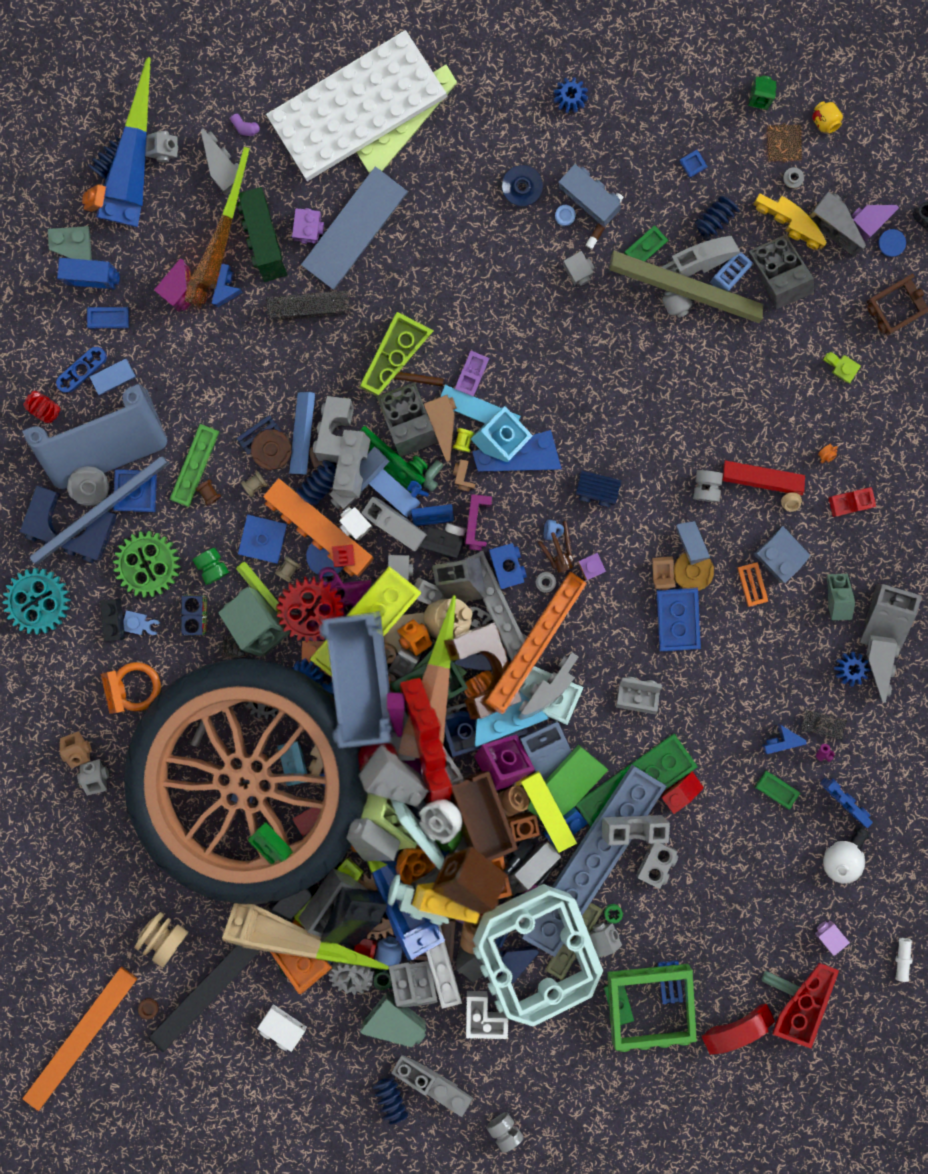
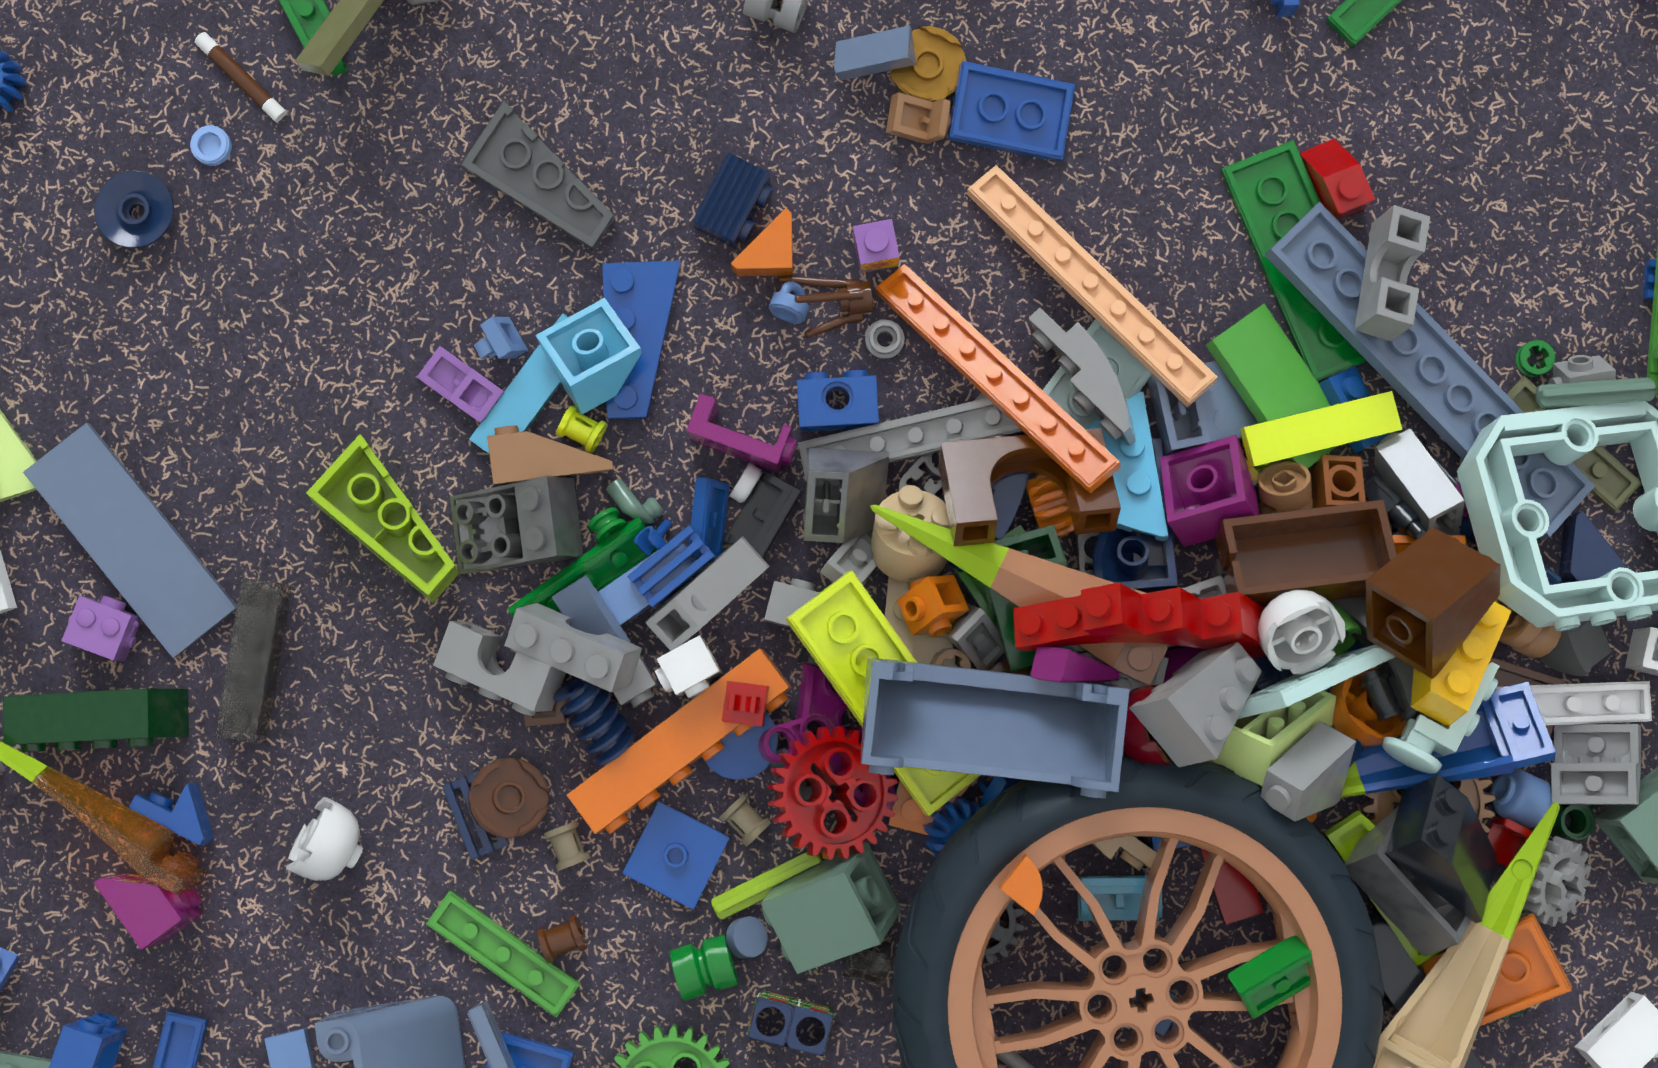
camera: 80 degrees left, 5 degrees down
medium blue tile [289,392,315,475] -> none
reddish brown bar [393,372,444,386] -> none
medium nougat bracket [453,460,476,492] -> none
sand blue brick [558,164,621,227] -> none
light grey brick [563,251,594,286] -> none
light grey bracket [616,677,662,715] -> none
light grey brick [636,843,678,889] -> none
none -> white cylinder [286,797,363,881]
none -> dark grey wing [461,101,615,251]
none -> medium blue tile [474,317,528,359]
none -> blue tile [627,525,716,608]
none -> sand blue tile [726,916,768,959]
none -> orange slope [731,208,793,276]
none -> light nougat tile [967,165,1218,407]
none -> orange tile [999,854,1043,916]
none -> black pin [1359,667,1404,722]
none -> sand green axle [1535,377,1656,409]

